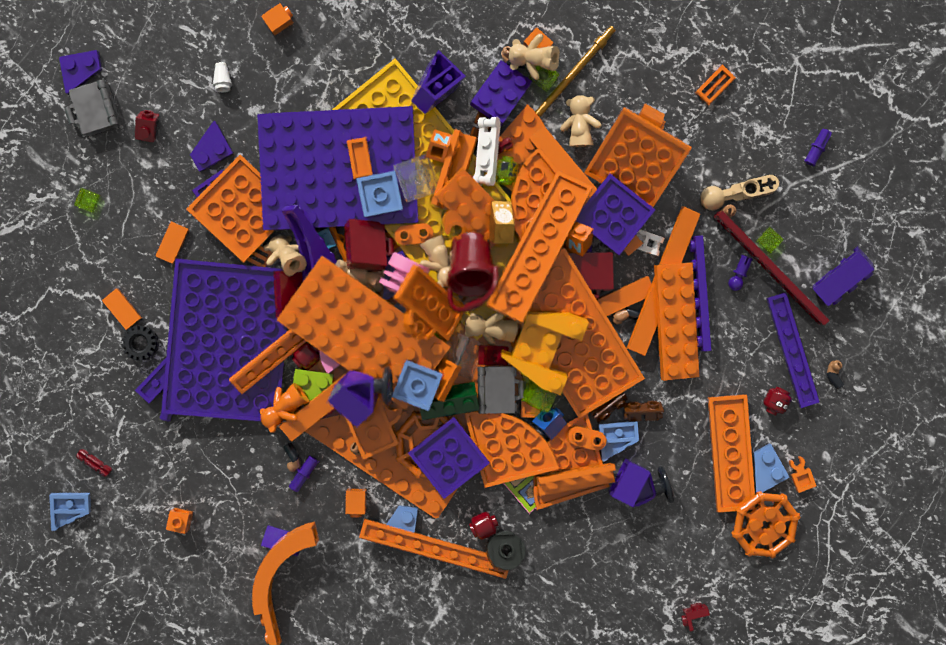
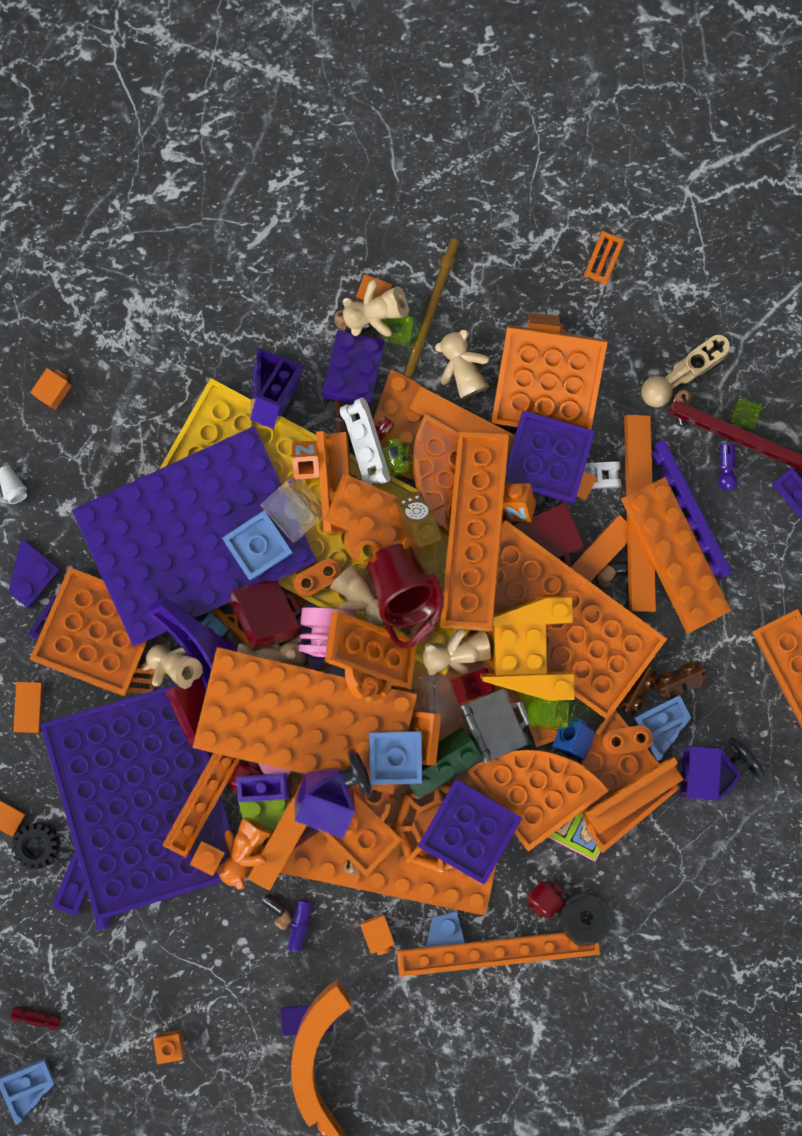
camera: 20 degrees left, 5 degrees down
orange tile [347,137,373,180] -> none
dark purple axle [804,129,832,167] -> none
none -> orange brick [190,841,224,876]
none -> dark purple slope [236,773,292,802]

